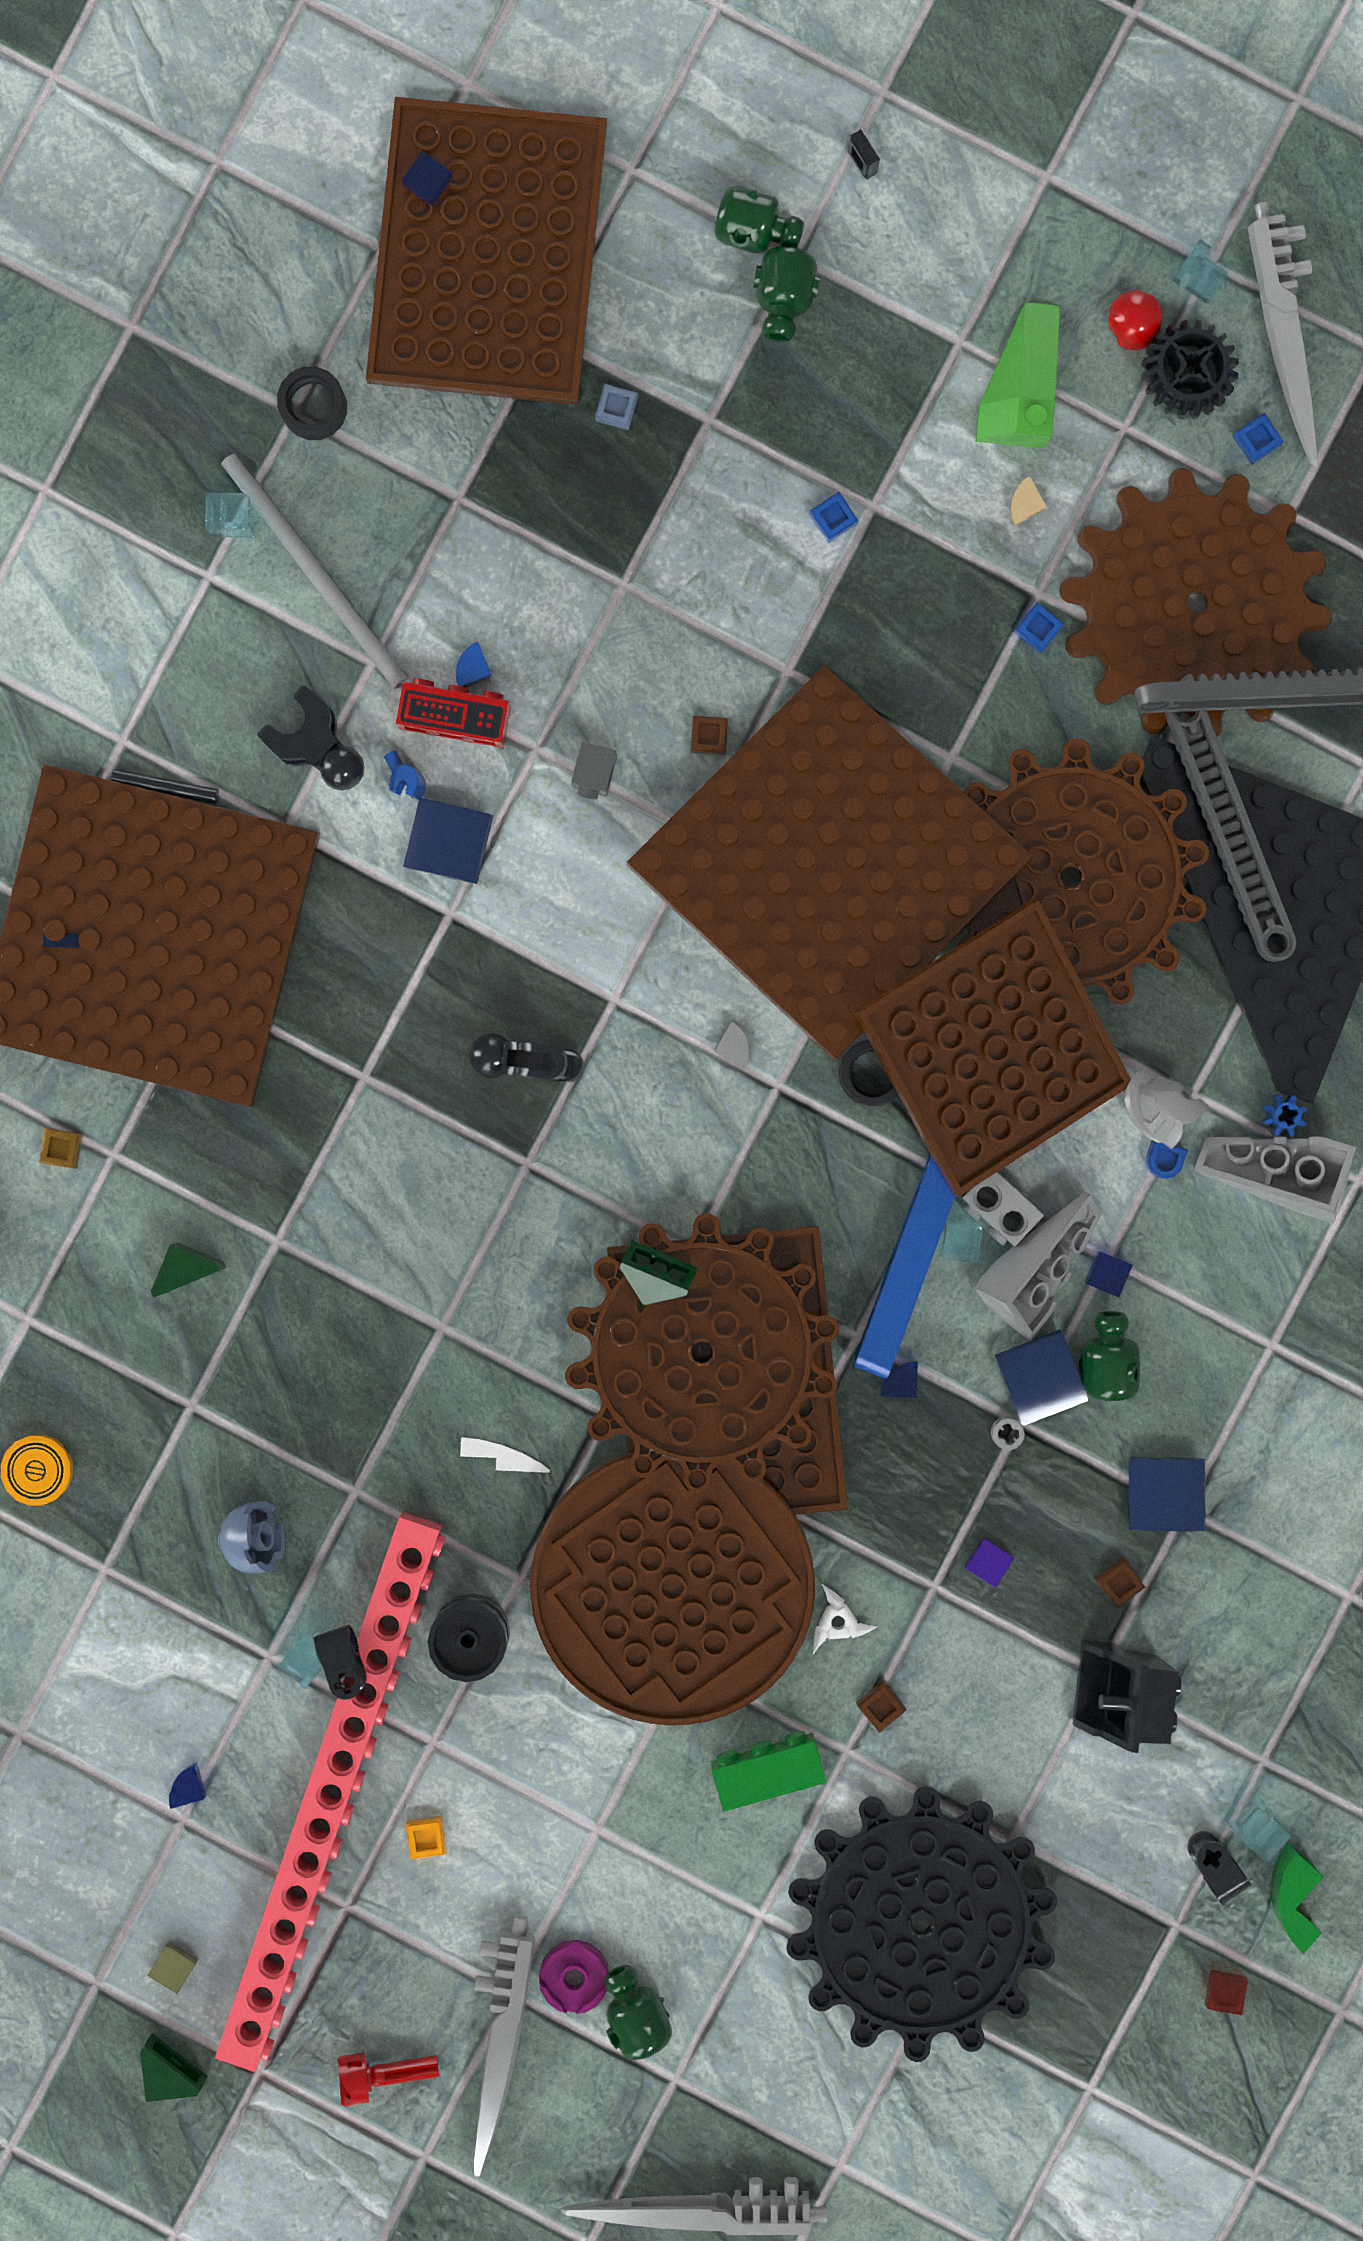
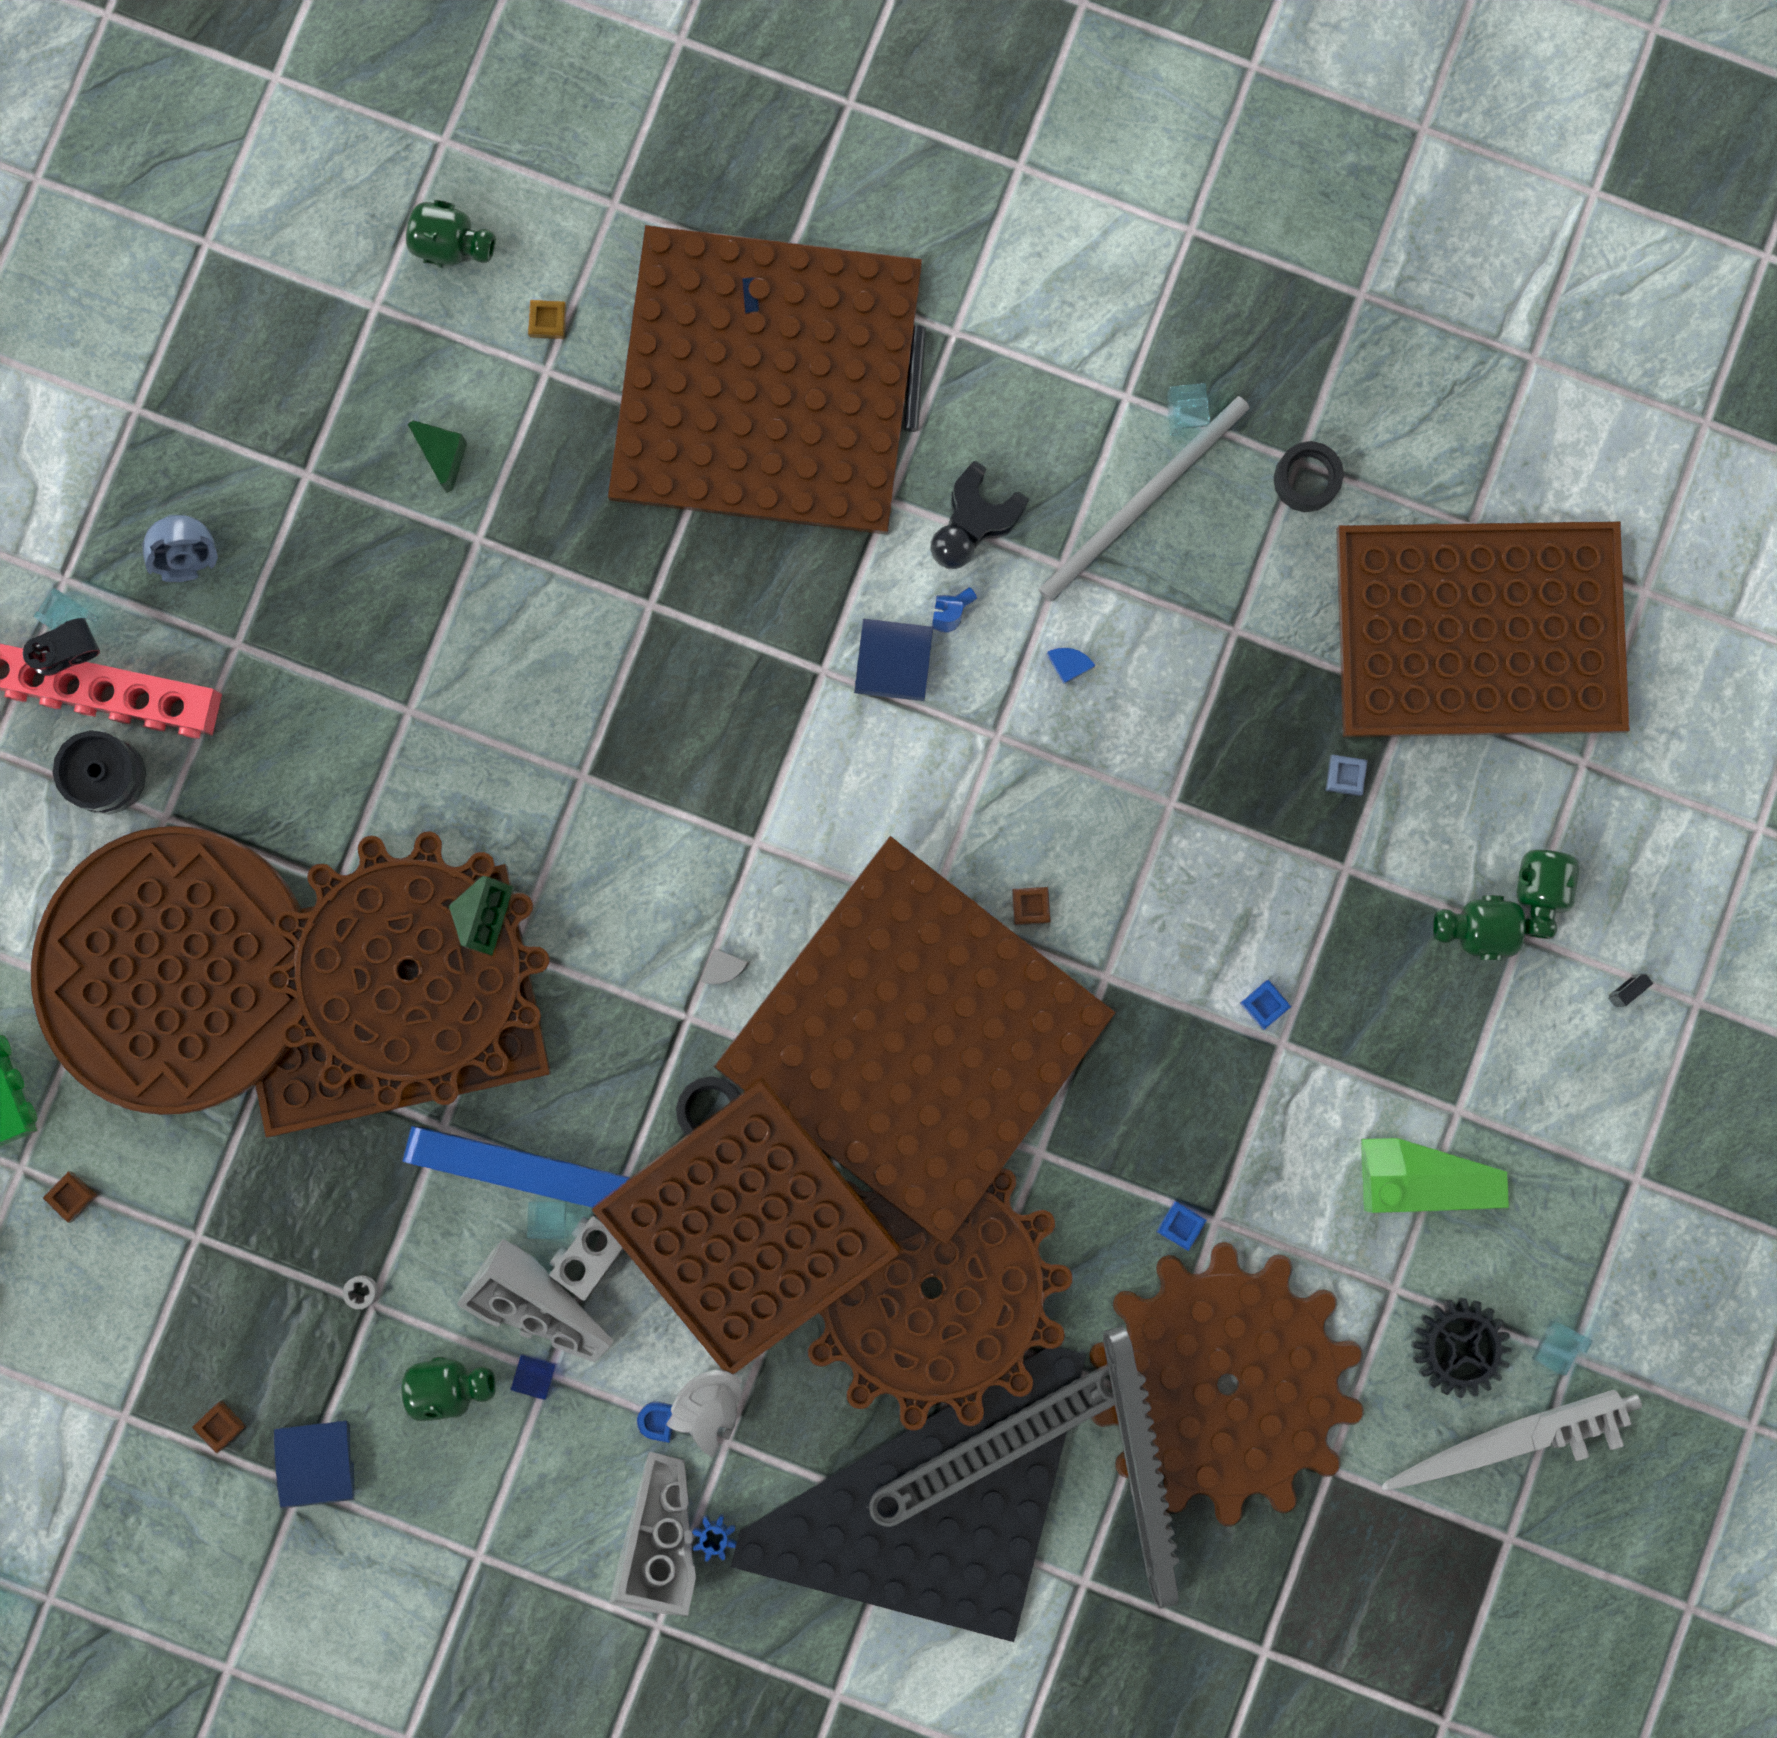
camera: 75 degrees right, 5 degrees down
light orange tile [1,1434,73,1506] -> none
brick [396,678,511,749] -> none
clear blue tile [401,151,453,206] -> none
white sticker [460,1437,550,1473] -> none
black piece [469,1033,584,1082] -> none
dark grey brick [571,741,617,800] -> none
white piece [813,1584,879,1655] -> none
clear blue tile [880,1361,918,1398] -> none
dark purple tile [964,1537,1015,1588] -> none
dark blue slope [995,1329,1088,1426] -> none
tan tile [1010,476,1047,527] -> none
black piece [1072,1640,1181,1753] -> none
red hair [1108,289,1163,351] -> none
blue tile [1232,412,1284,465] -> none

